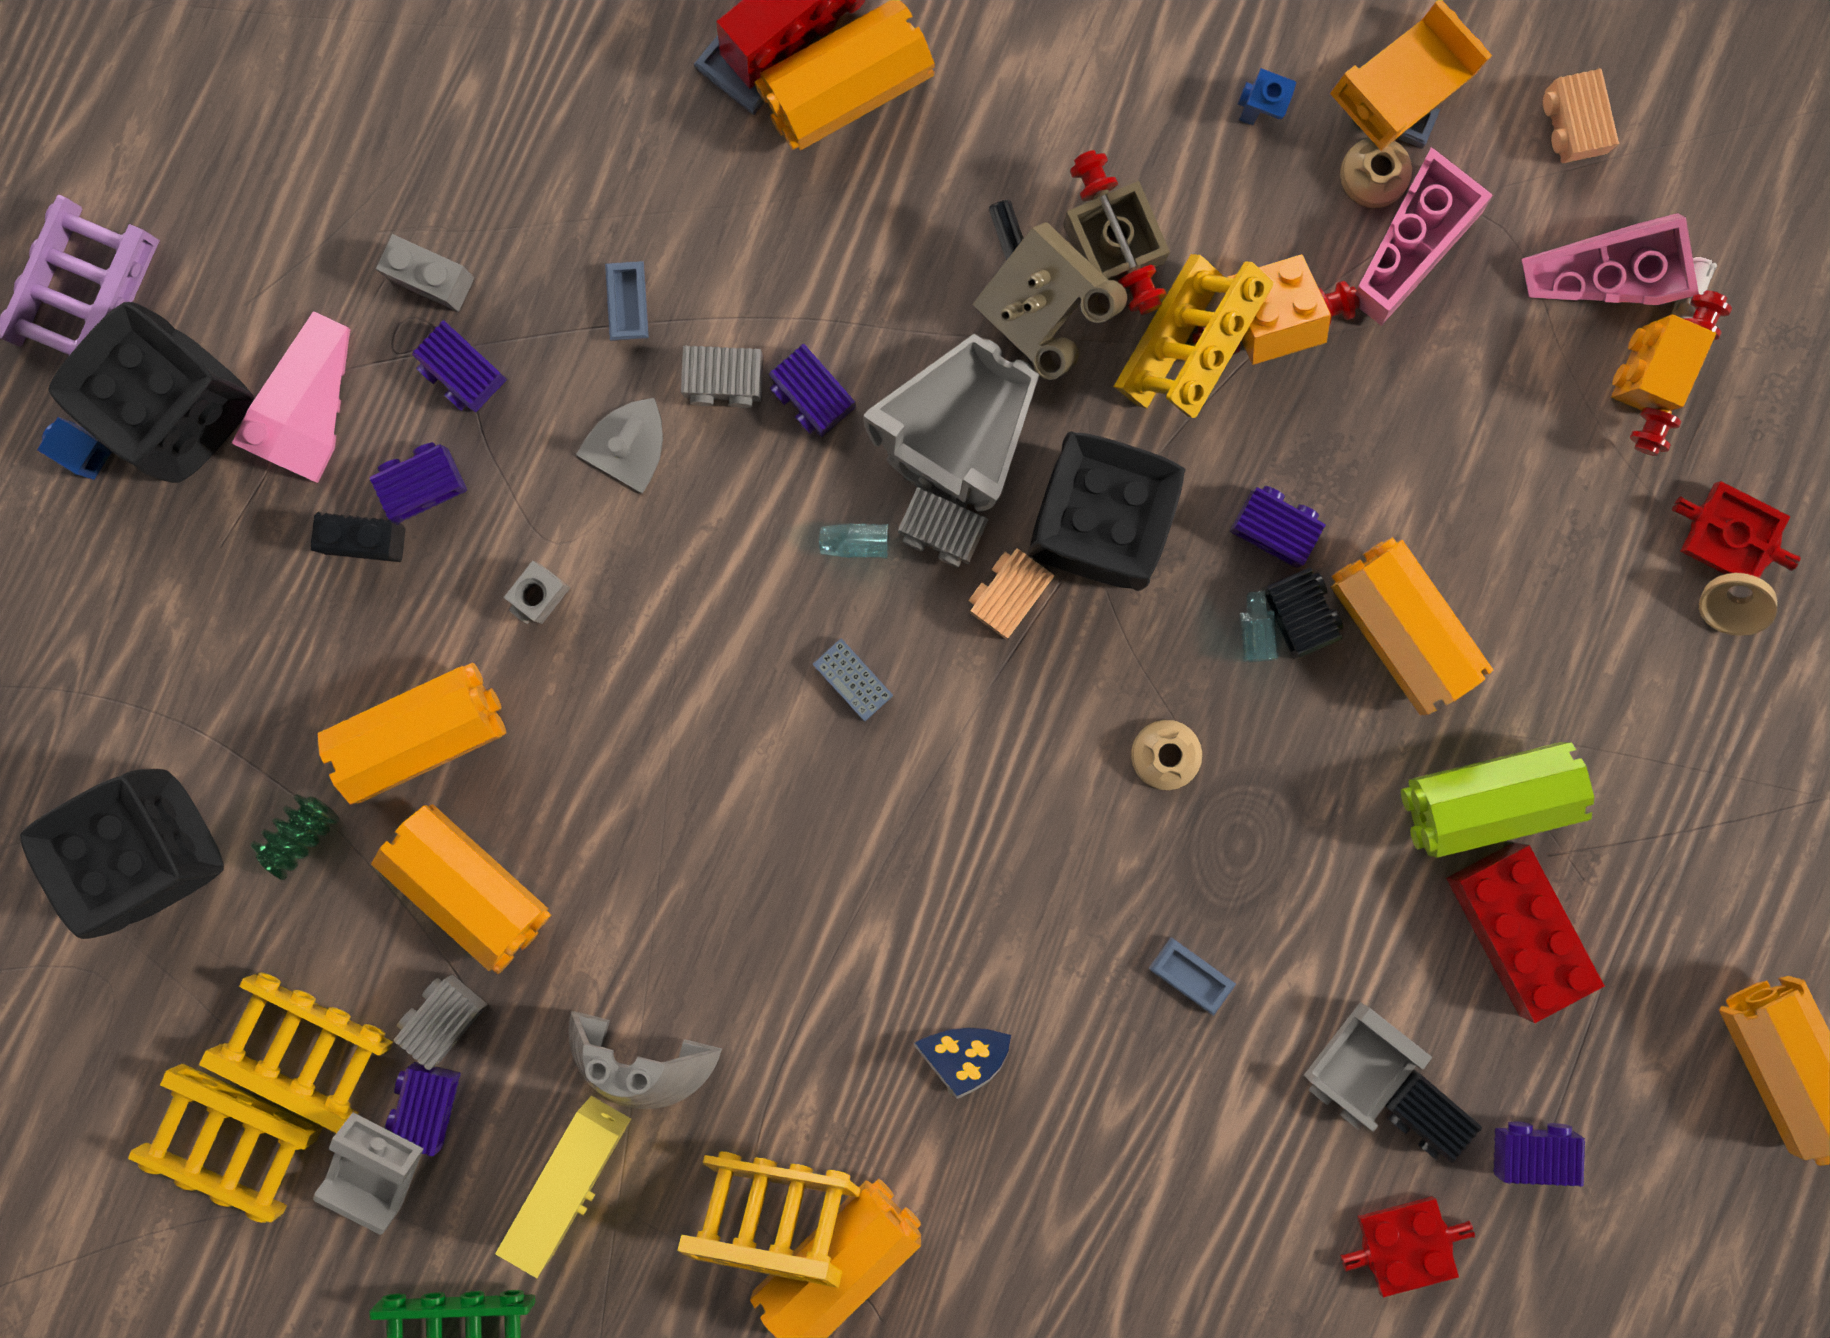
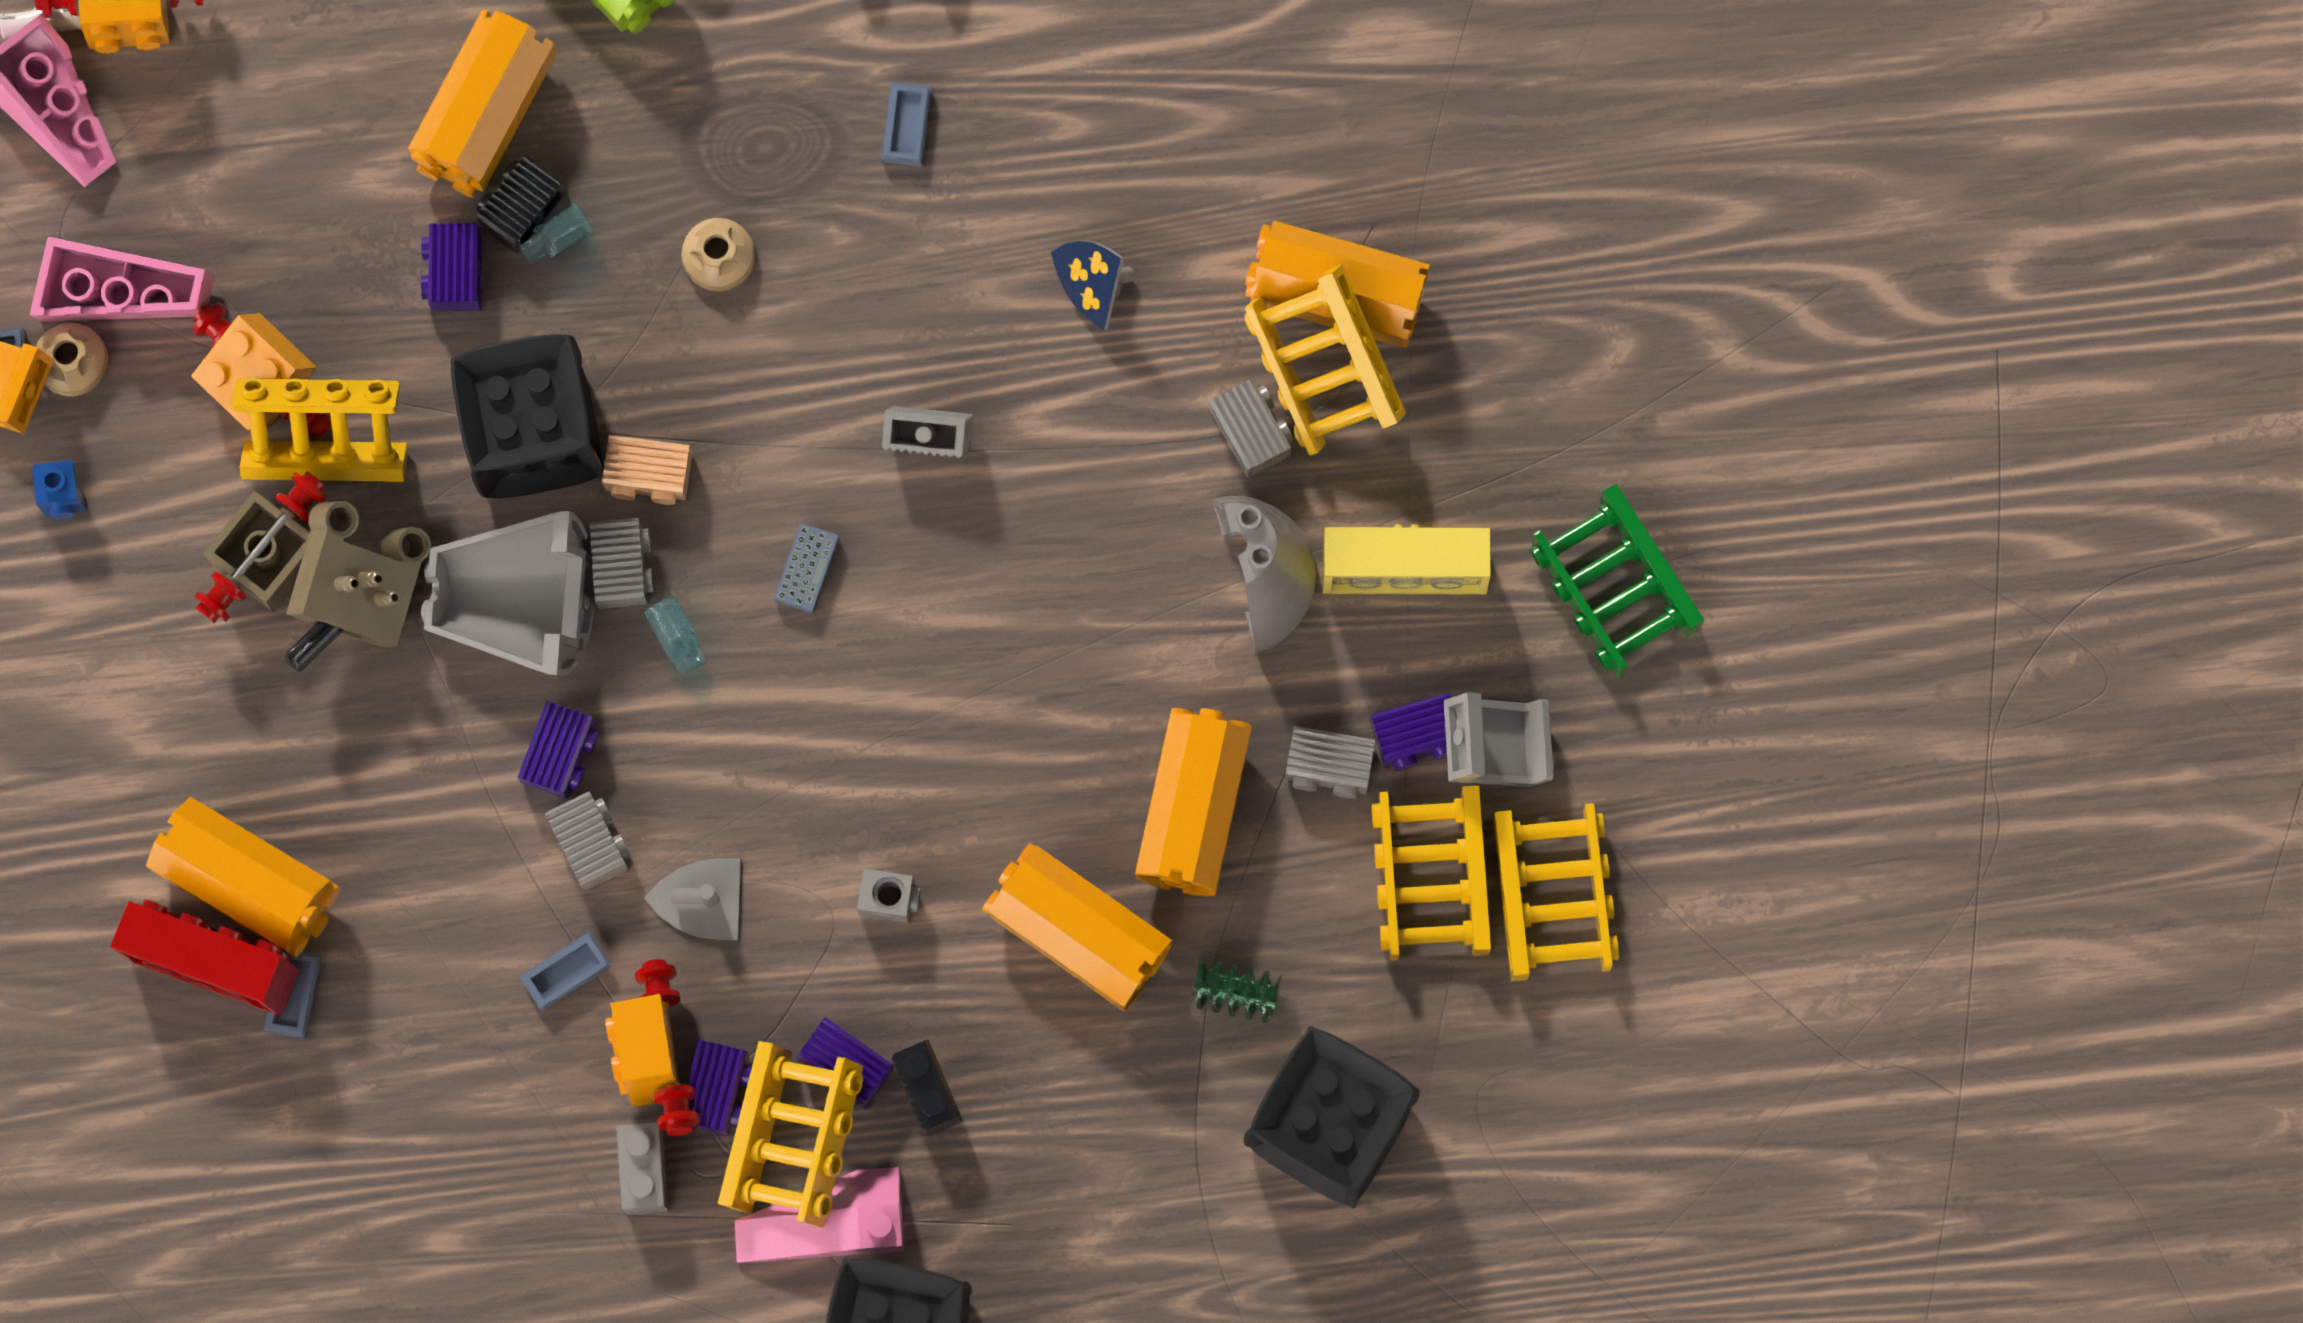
camera: 120 degrees left, 10 degrees down
none -> light orange brick [605,959,700,1136]
none -> yellow fence [718,1041,863,1228]
none -> light grey brick [882,406,973,459]
none -> light grey brick [1209,379,1294,478]

